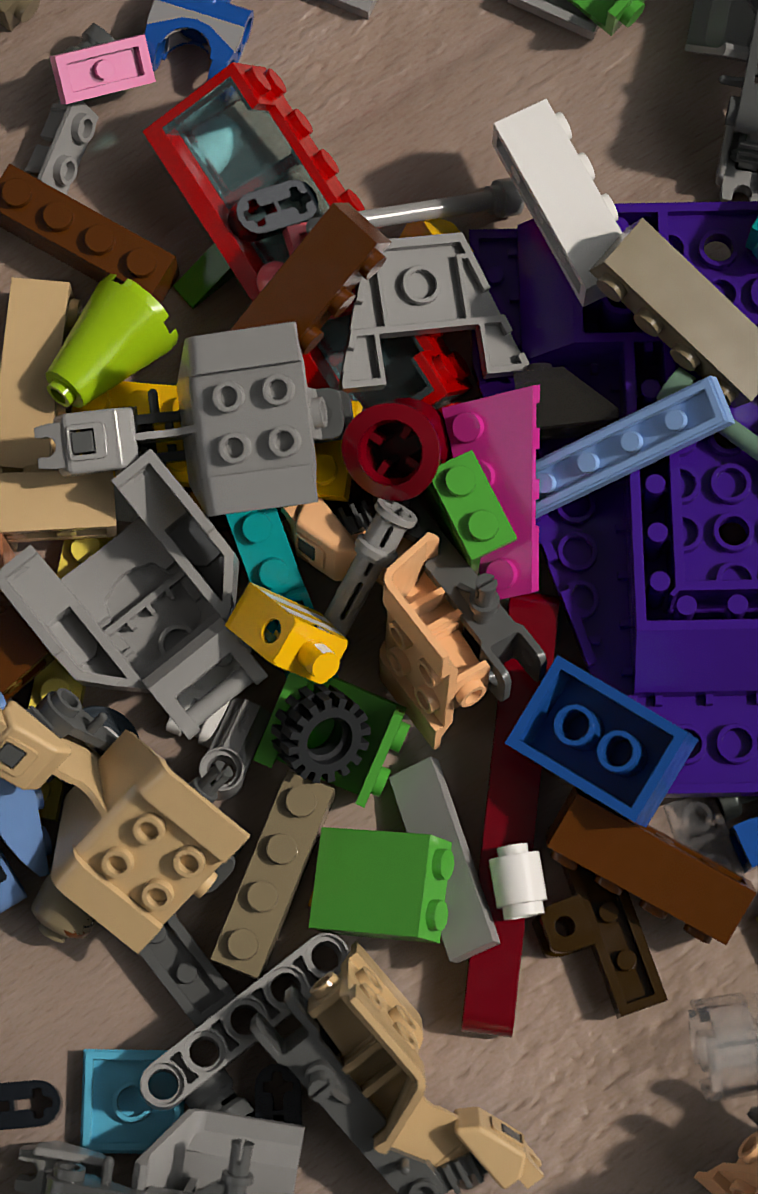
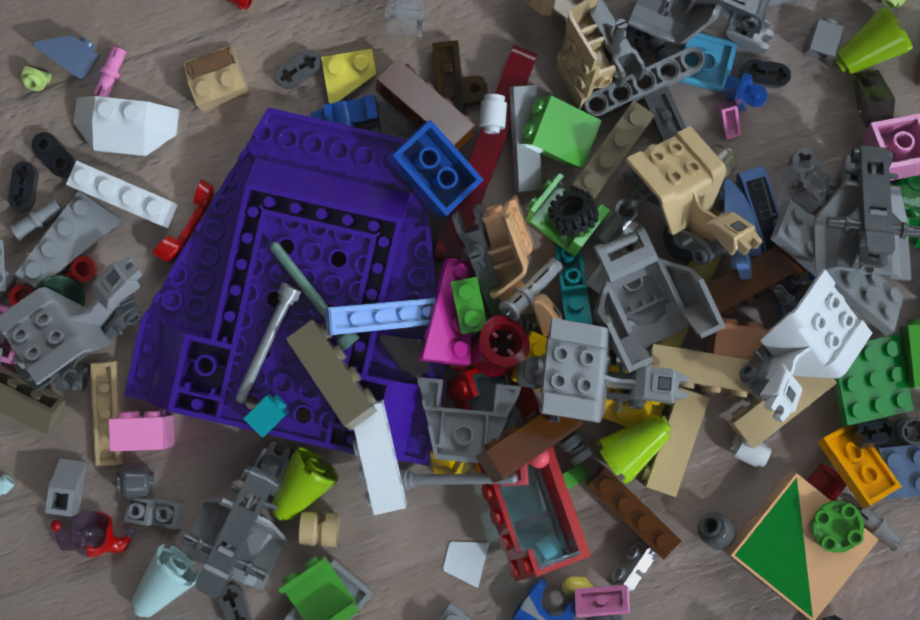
camera: 170 degrees left, 10 degrees up
yellow torso [225,582,348,684] -> none
black beam [228,180,318,242] -> none
none -> lime cone [272,447,339,521]
none -> tan wheel [299,511,339,548]
none -> white sticker [443,541,489,588]
none -> dark grey wheel [559,430,594,466]
none -> light yellow arm [562,576,594,595]
none -> bright pink piece [716,101,742,140]
none -> blue hips [723,73,768,112]

